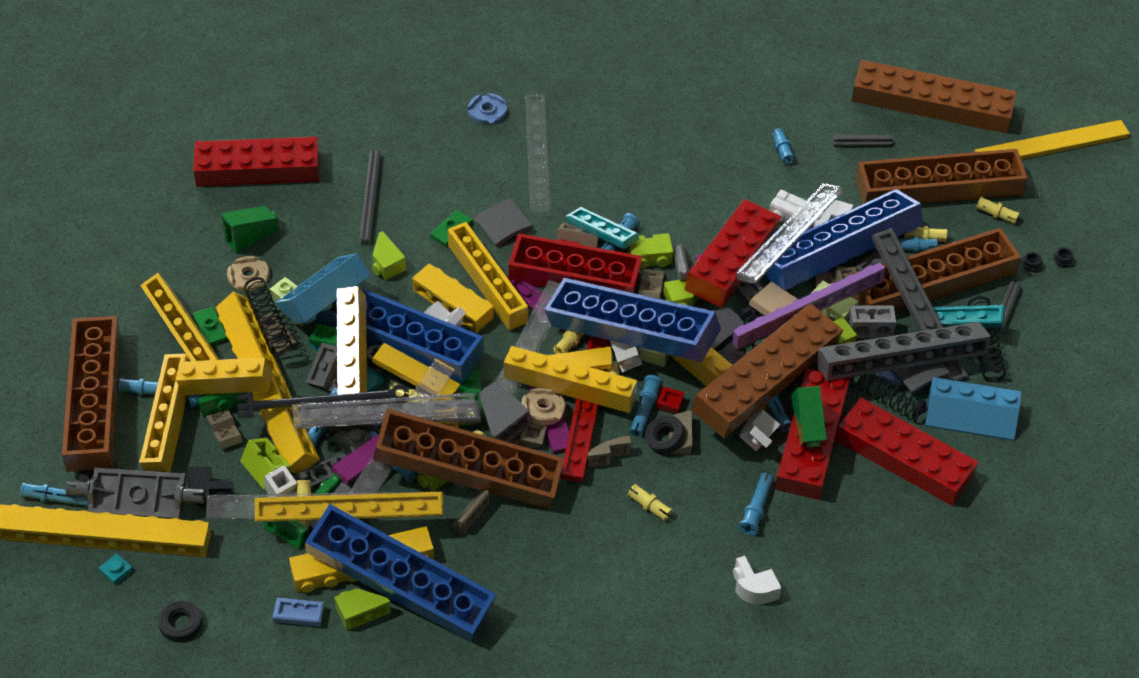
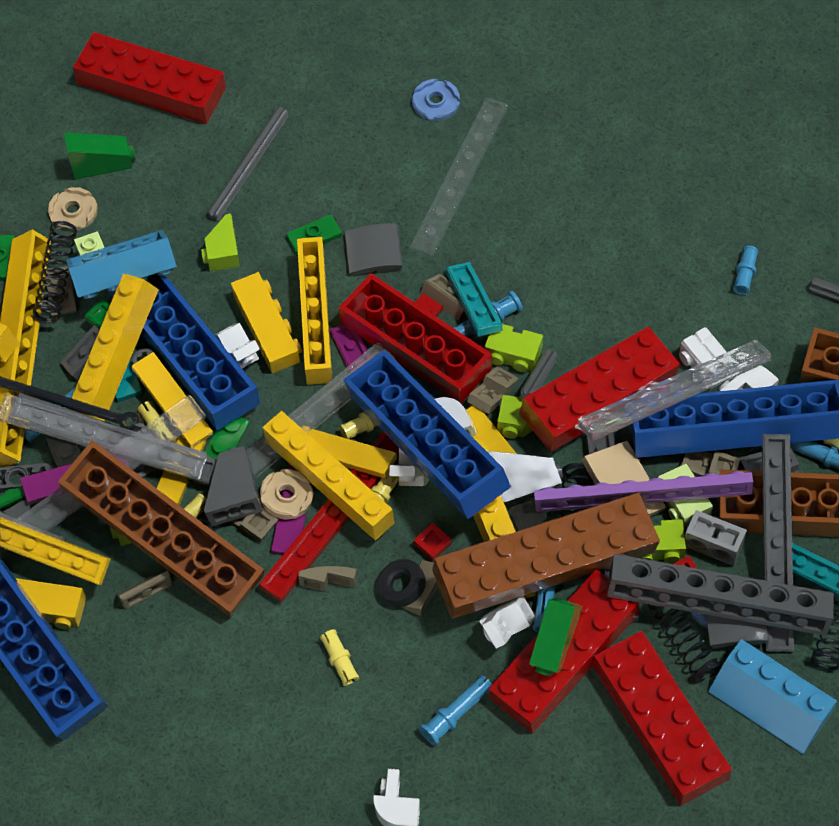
camera: 30 degrees right, 10 degrees up
dark azure pin [629,375,663,437] -> none

